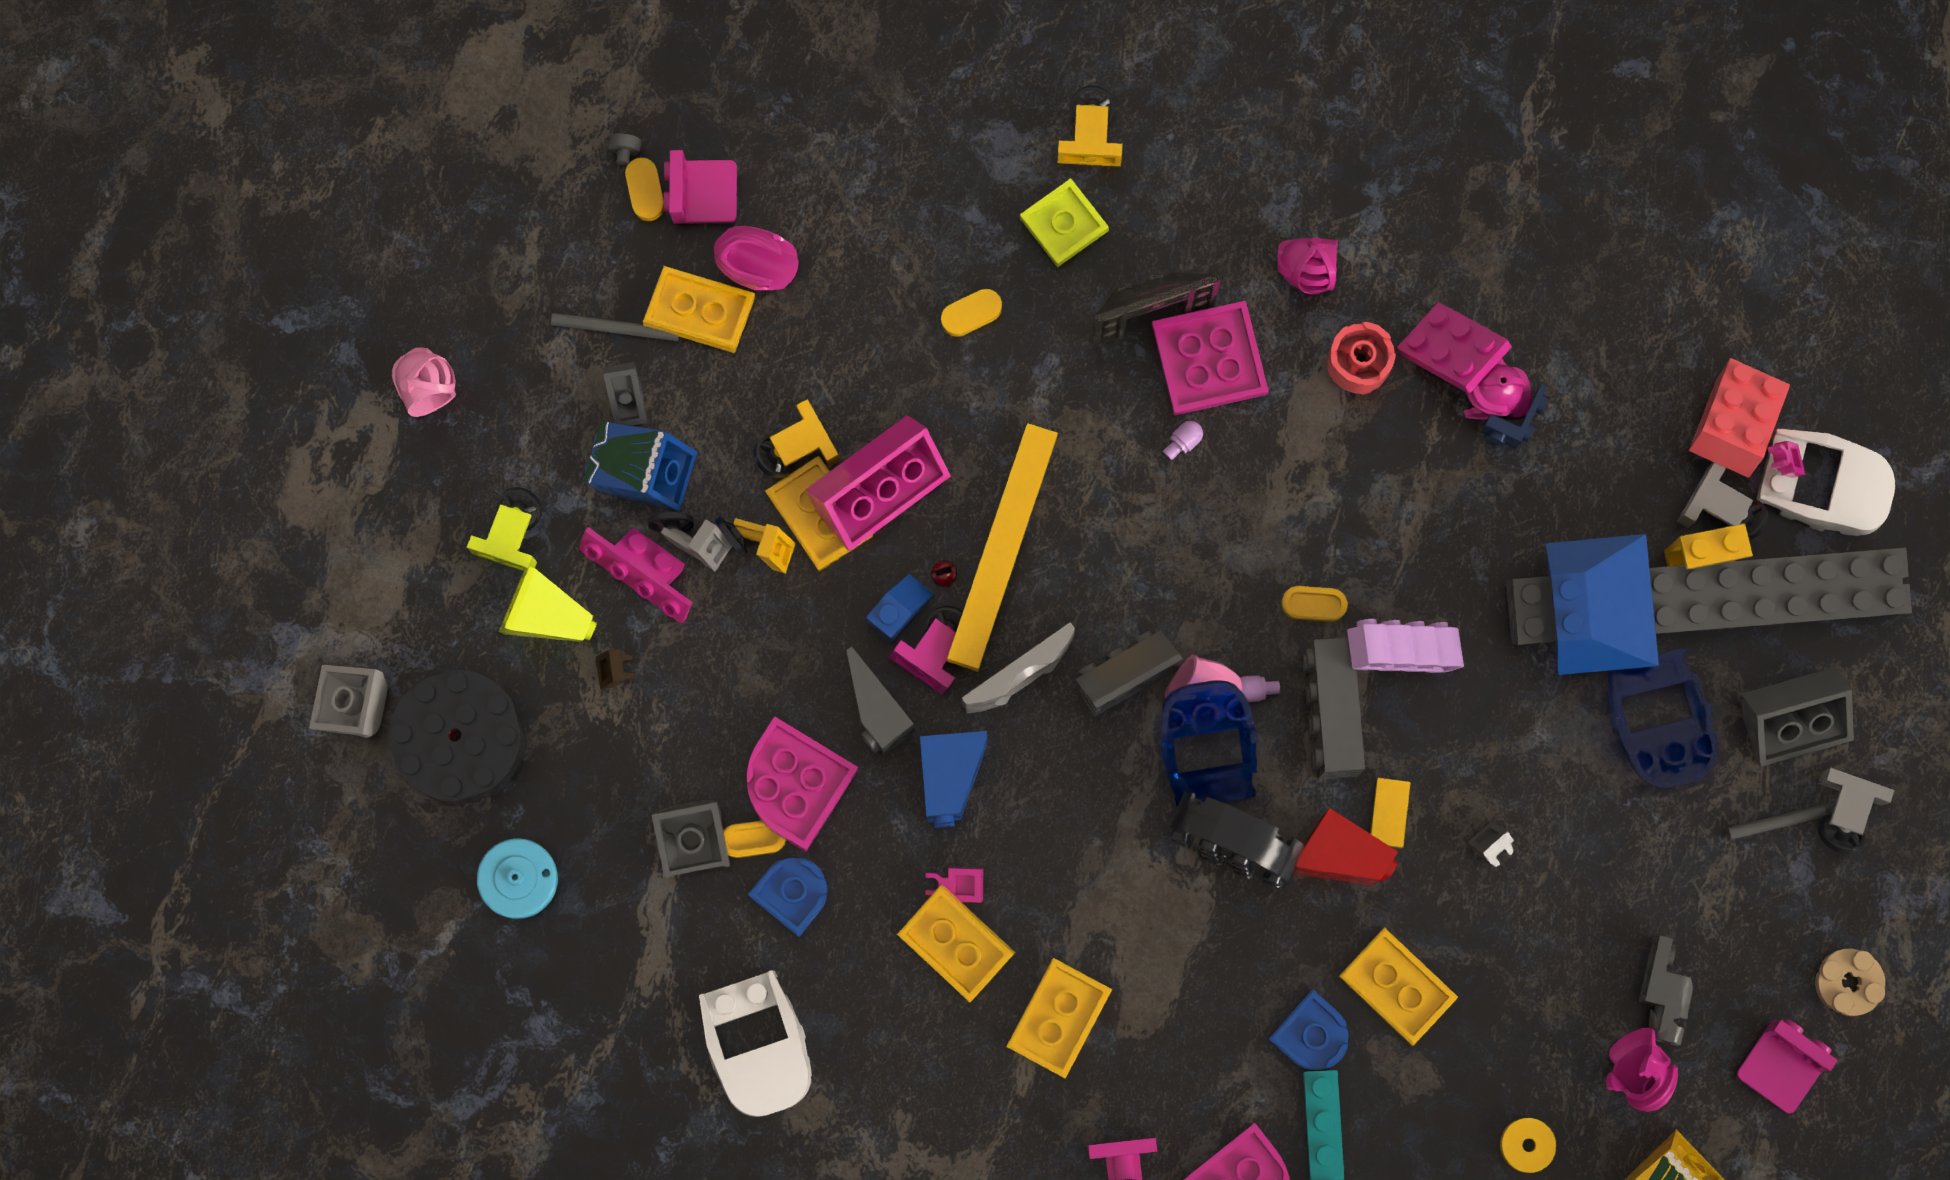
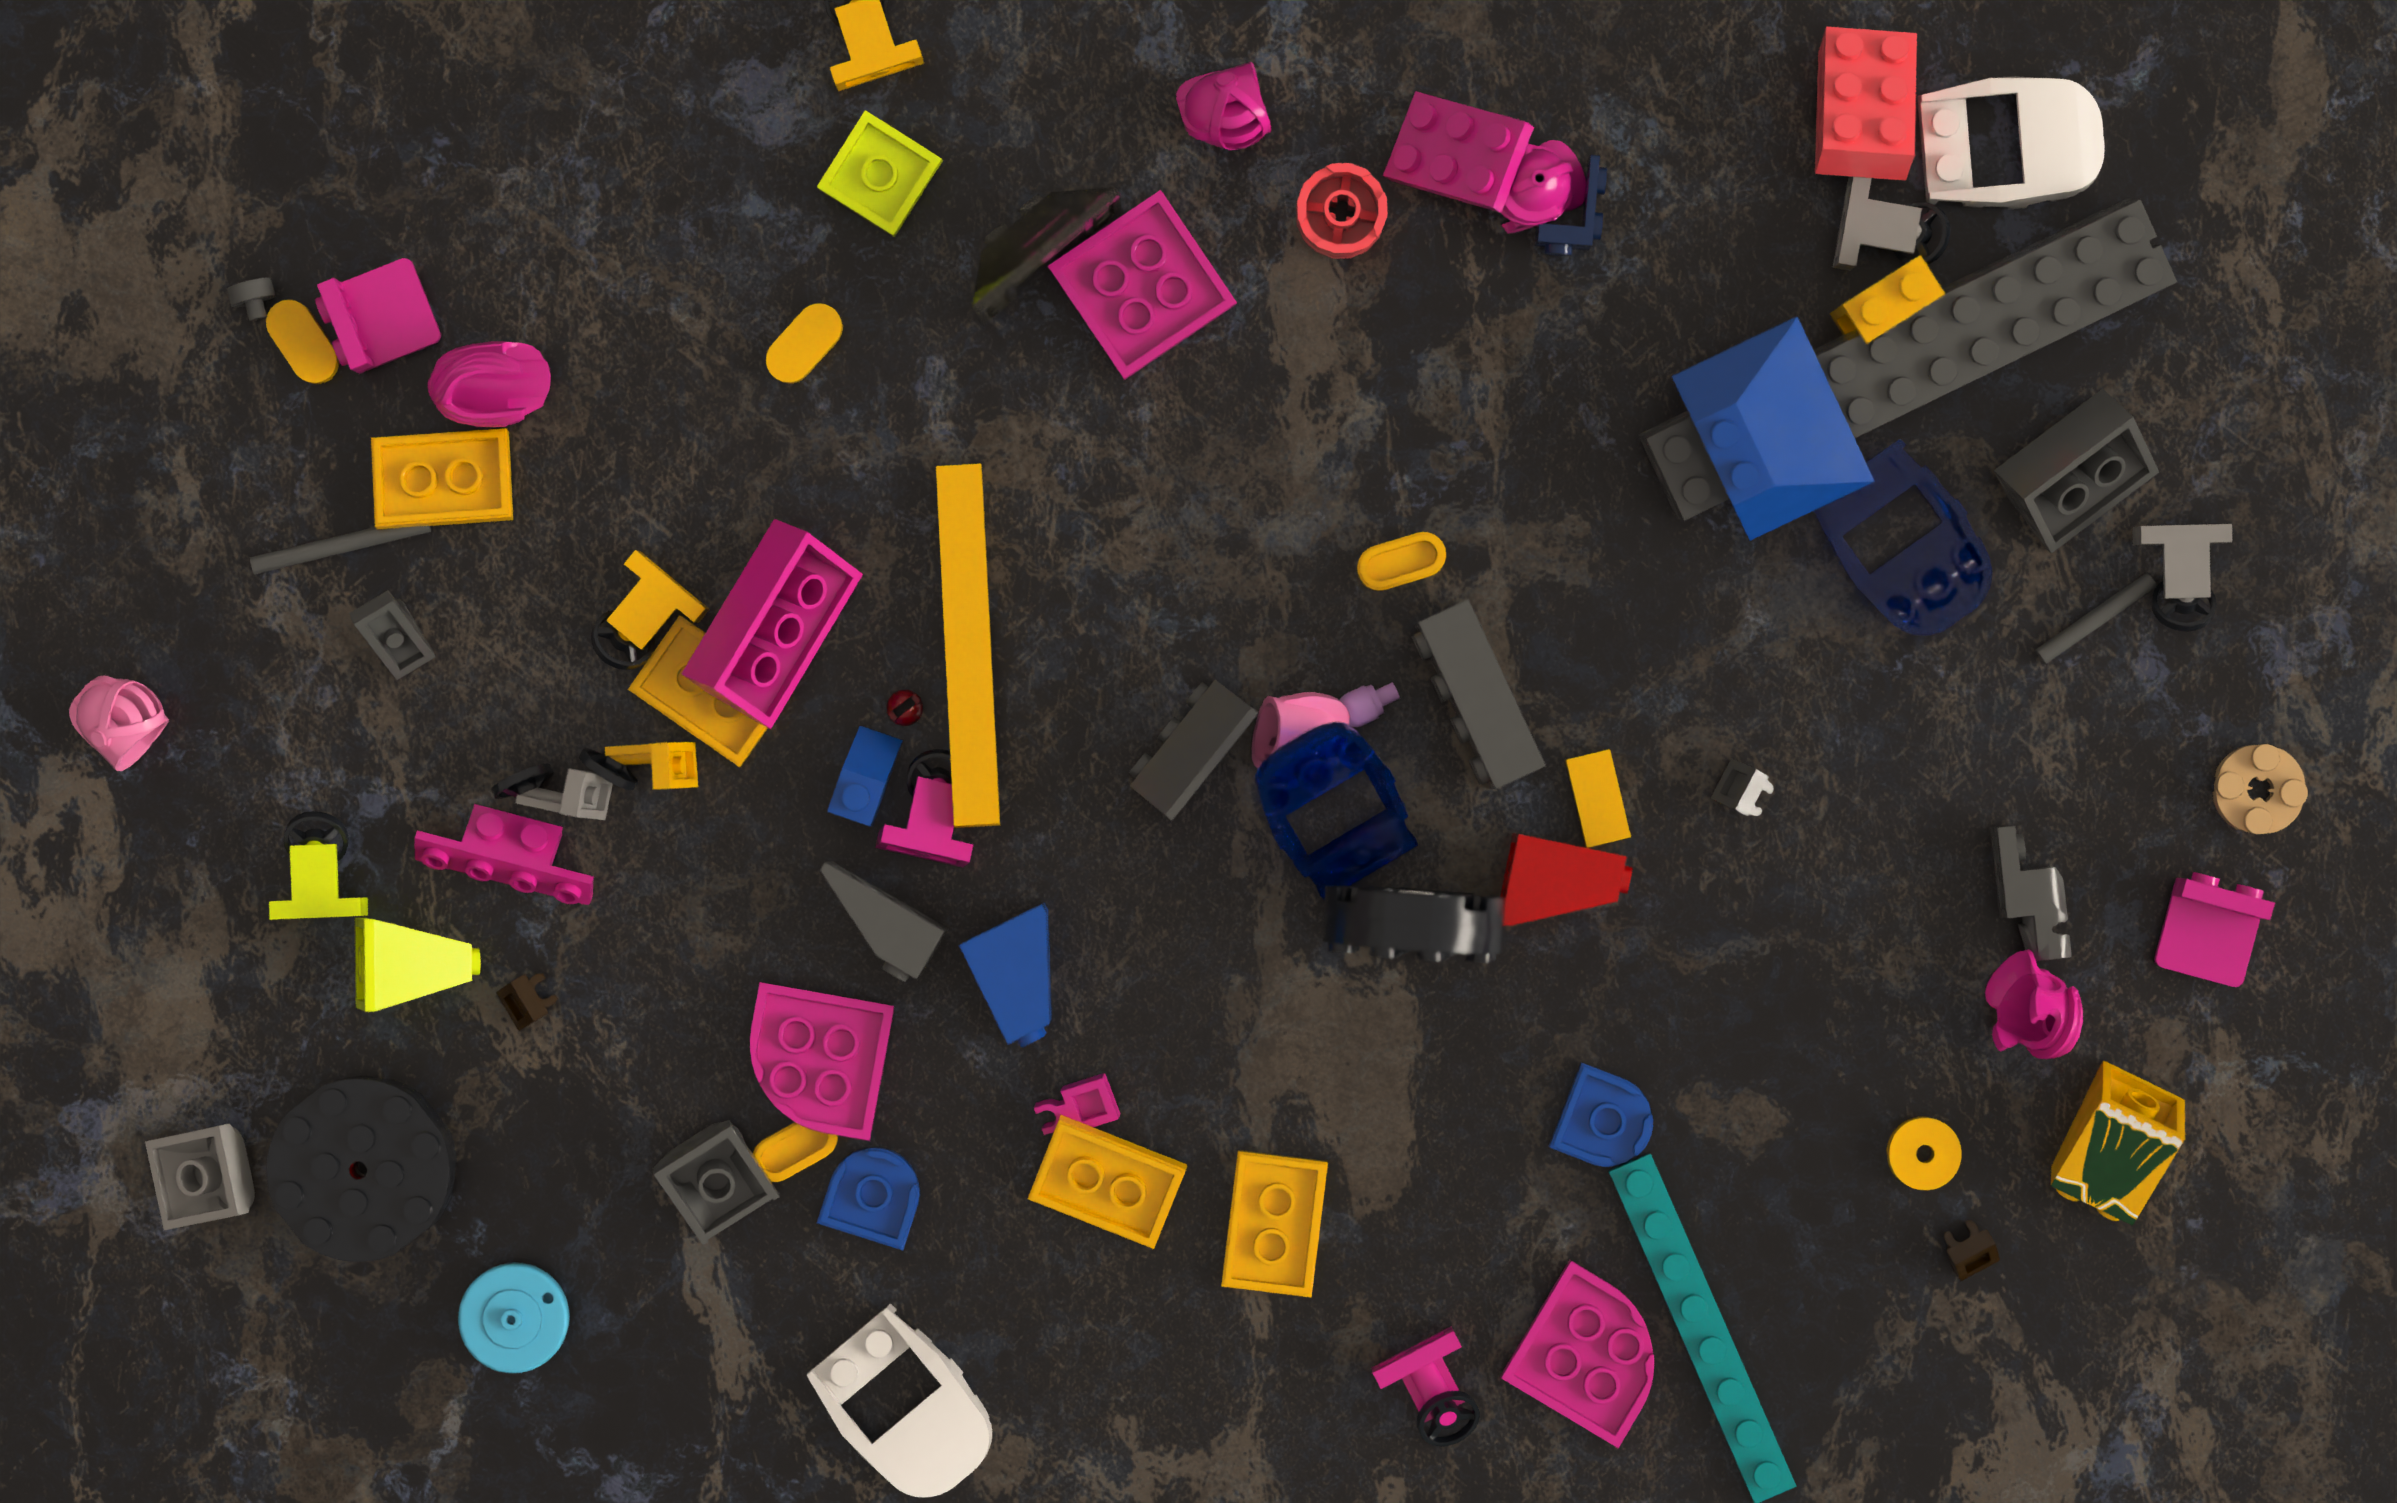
camera: 30 degrees left, 10 degrees up
blue slope [583,421,697,512] -> none
light grey slope [962,622,1075,713] -> none
lavender cylinder [1163,421,1203,461] -> none
yellow tile [1338,927,1458,1046] -> none
lavender brick [1347,619,1464,673] -> none
dark pink plate [1767,441,1805,478] -> none

